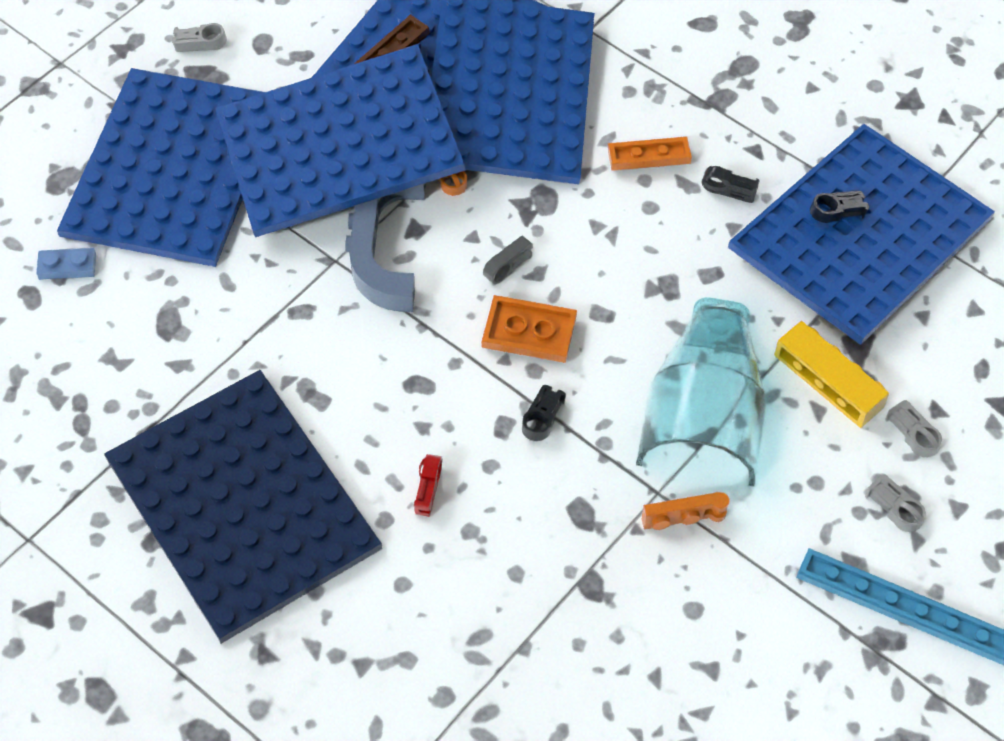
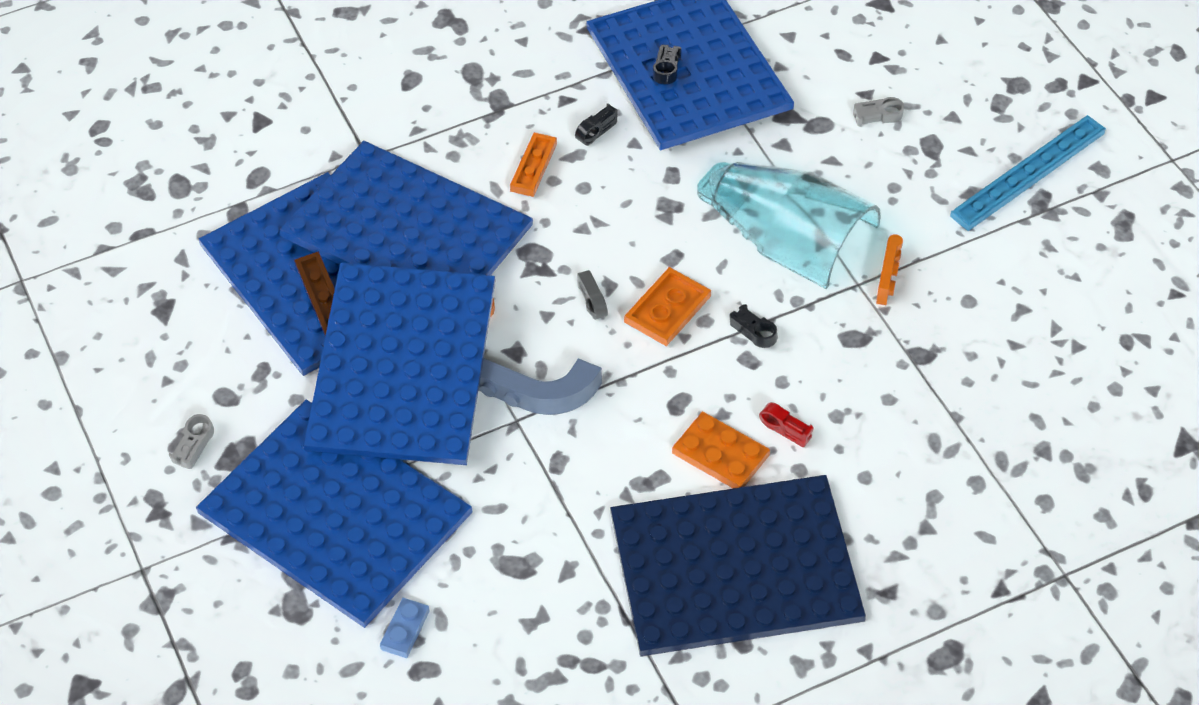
camera: 65 degrees left, 5 degrees down
yellow brick [774,320,889,428] -> none
light grey piece [865,475,926,532] -> none
none -> orange plate [672,411,770,488]

